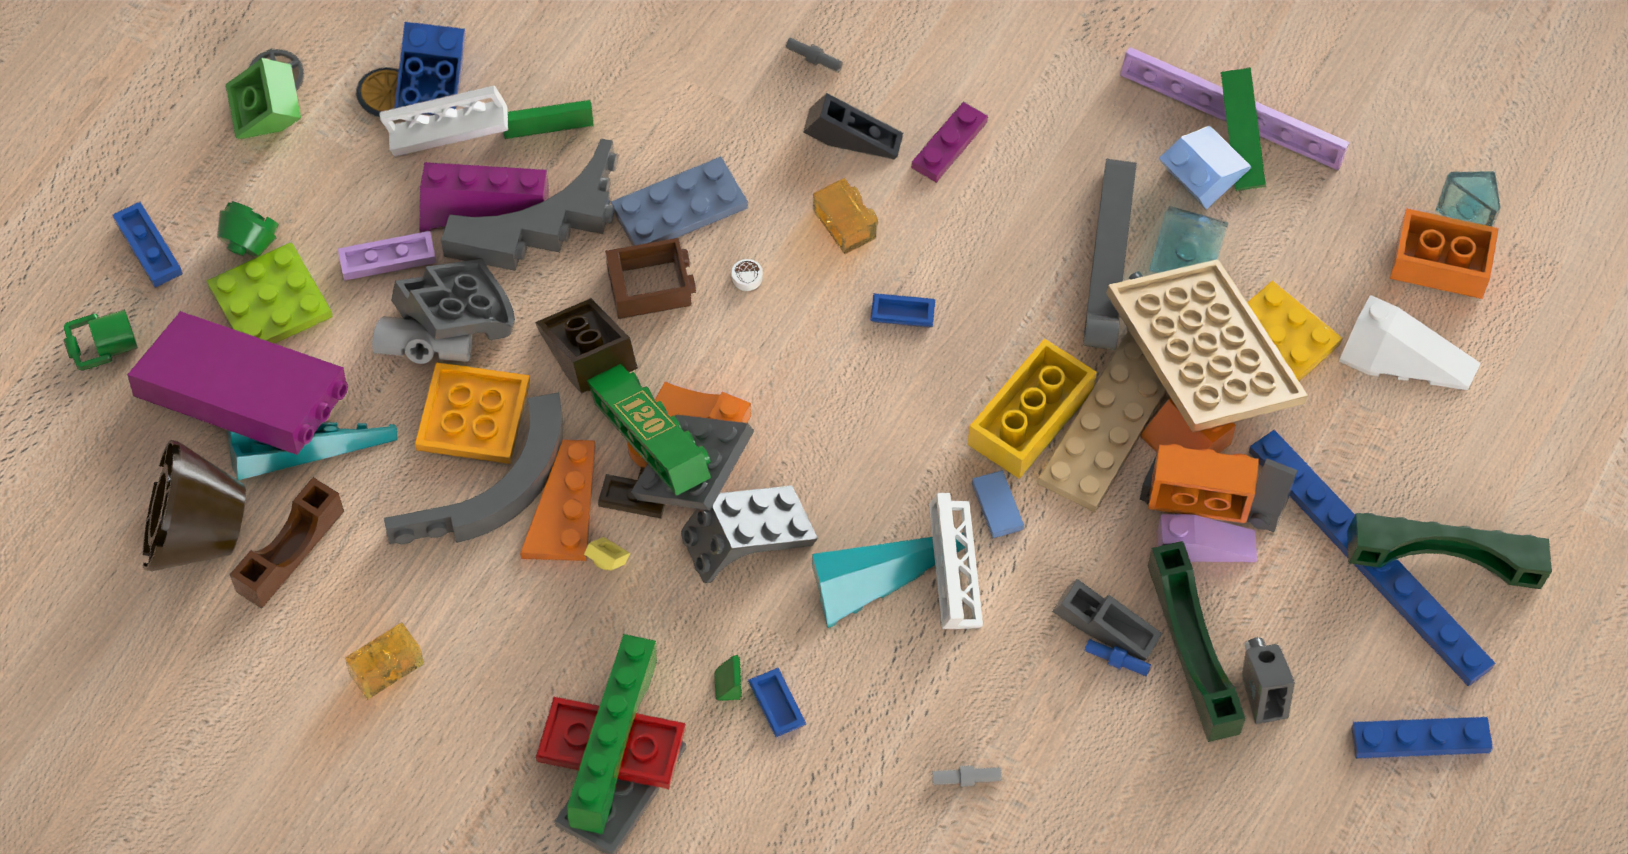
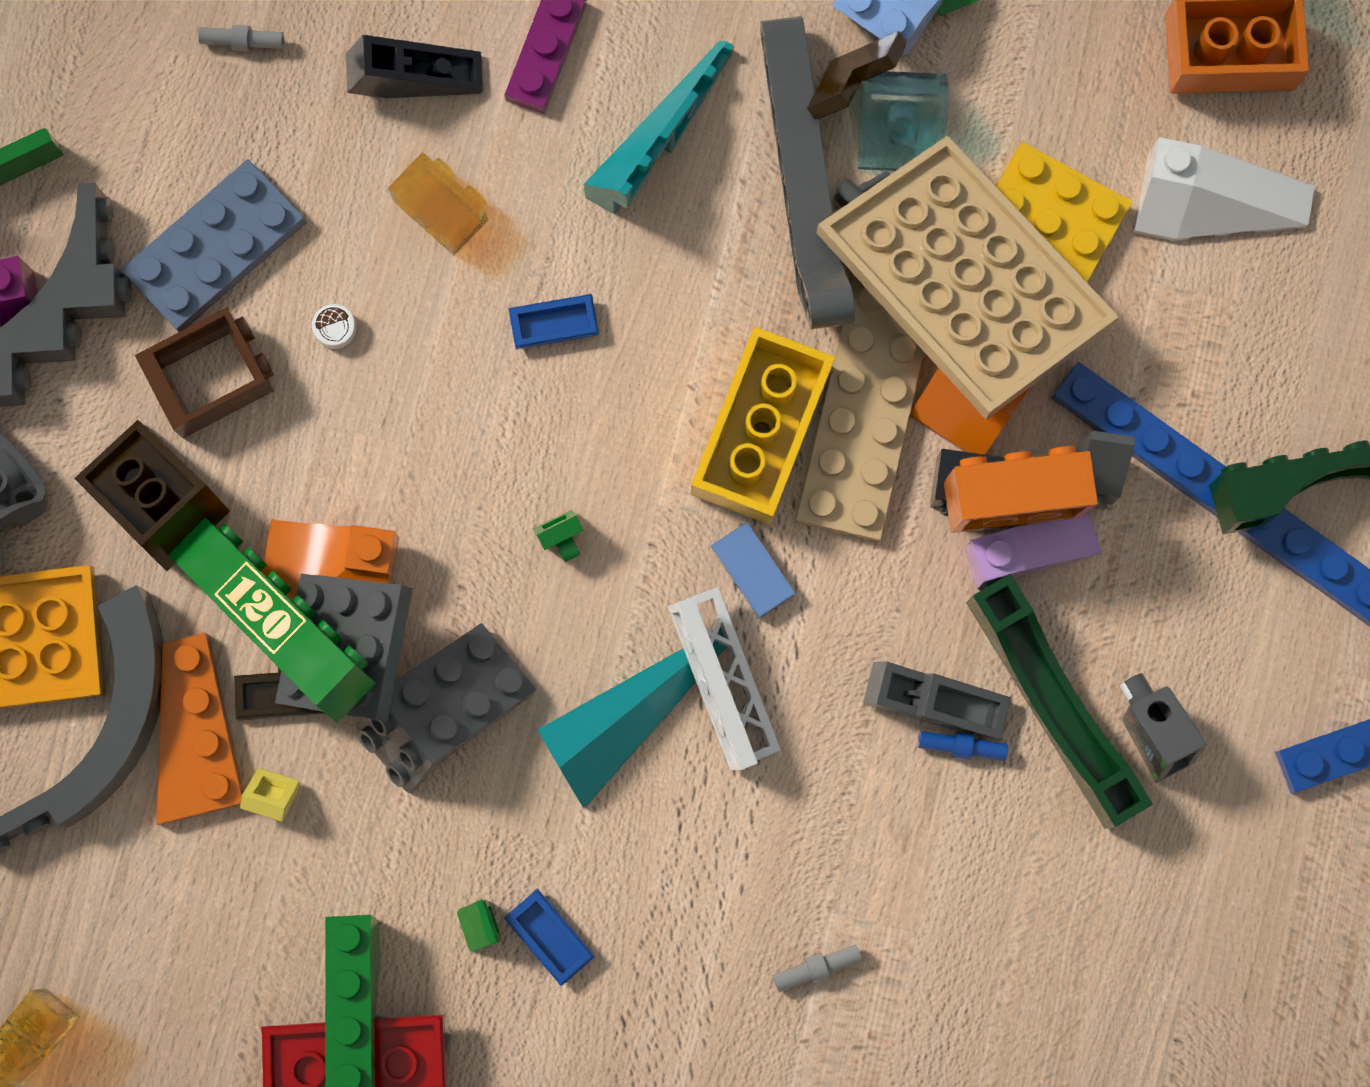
camera: 15 degrees left, 20 degrees up
none -> light grey bar [198,25,285,51]
none -> green tile [533,510,584,562]
none -> teal wedge [583,41,734,214]
none -> dark brown tile [807,31,907,120]

